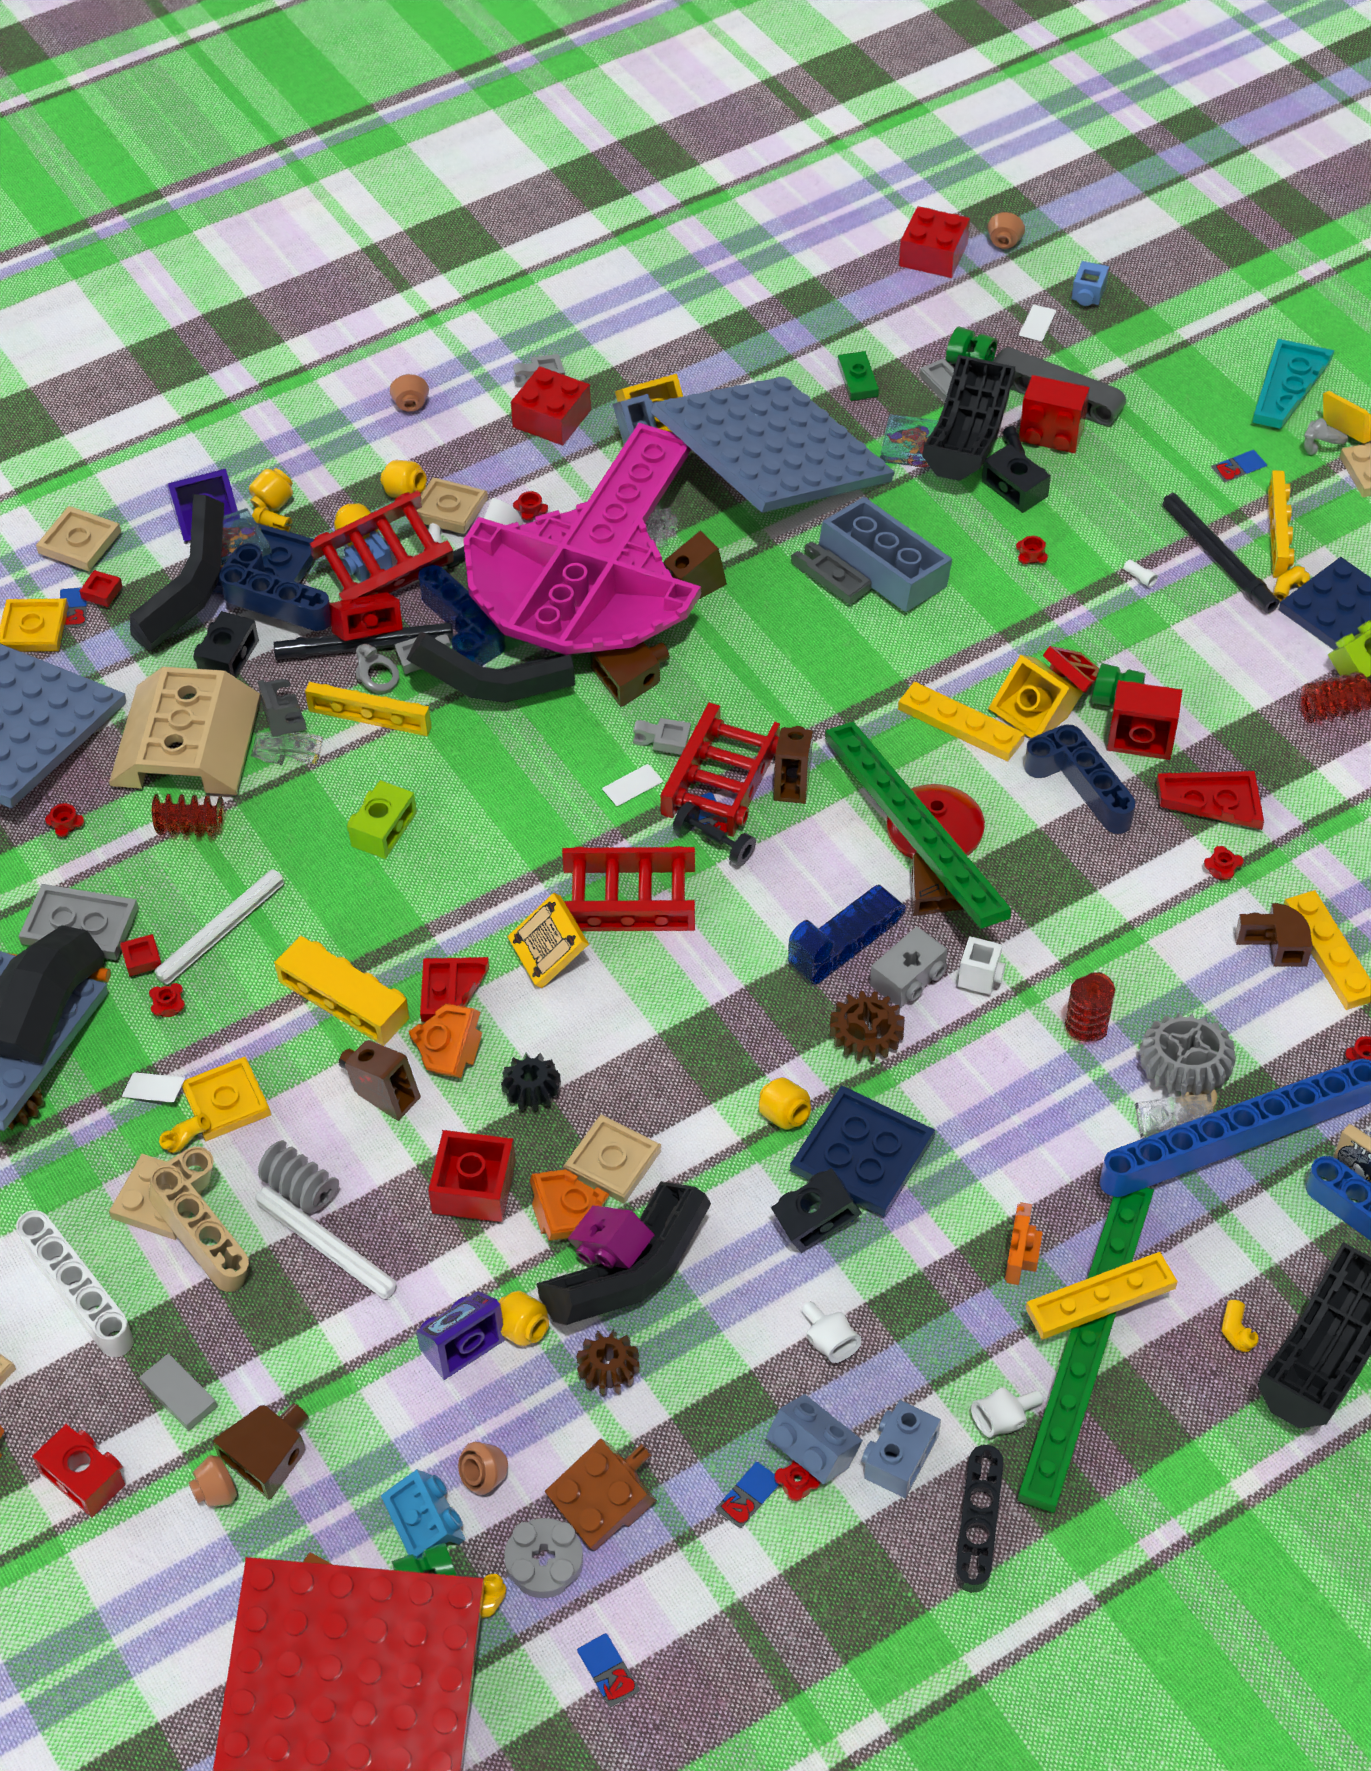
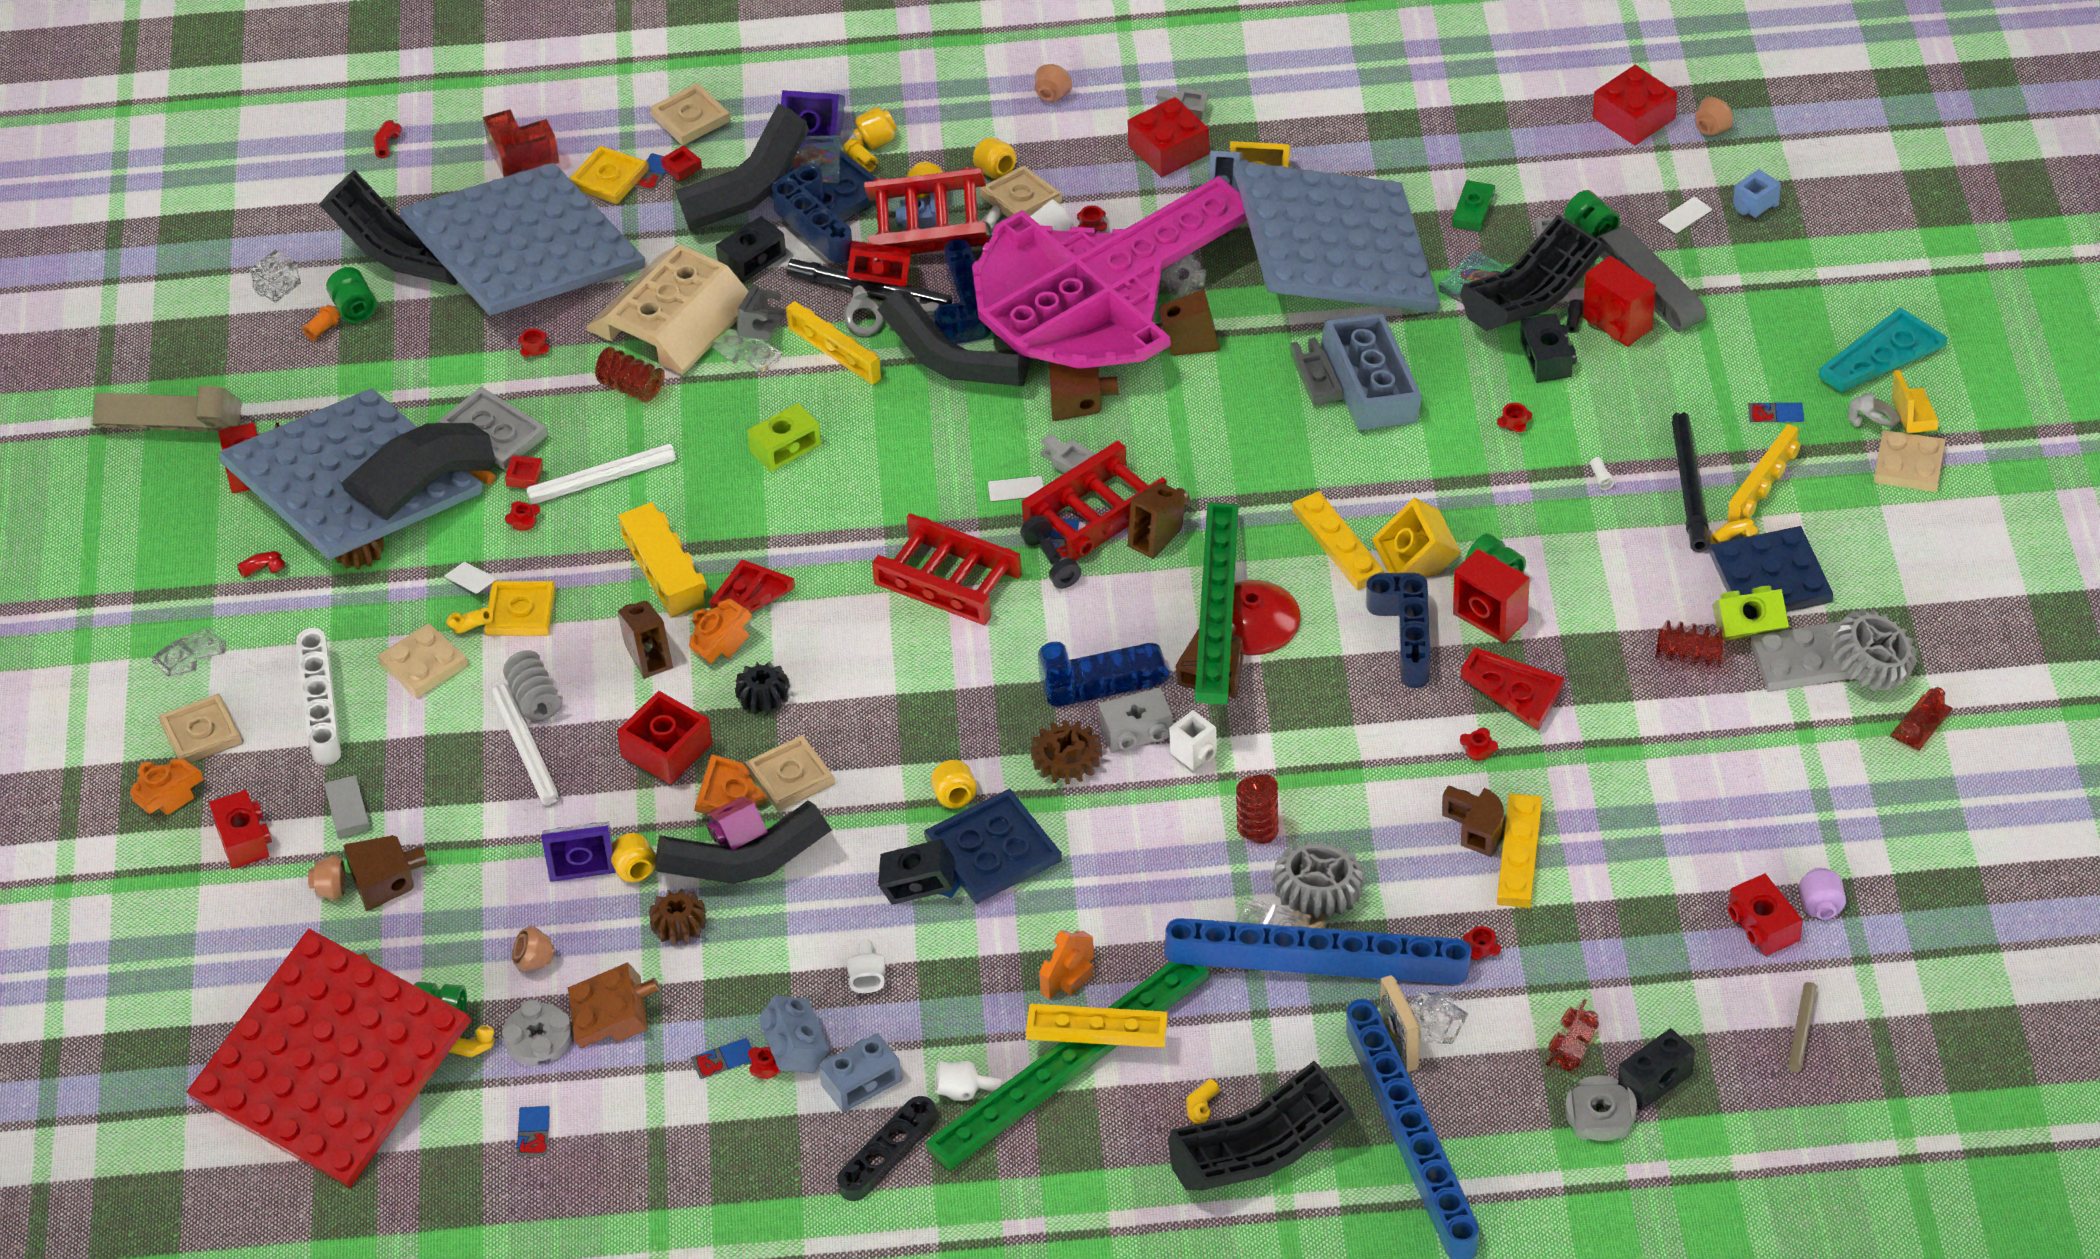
camera: 30 degrees right, 5 degrees down
tan beam [149,1146,249,1292] -> none
dark azure bracket [381,1469,466,1558] -> none
tile [507,893,589,988] -> none
red wing [1043,646,1099,693] -> none

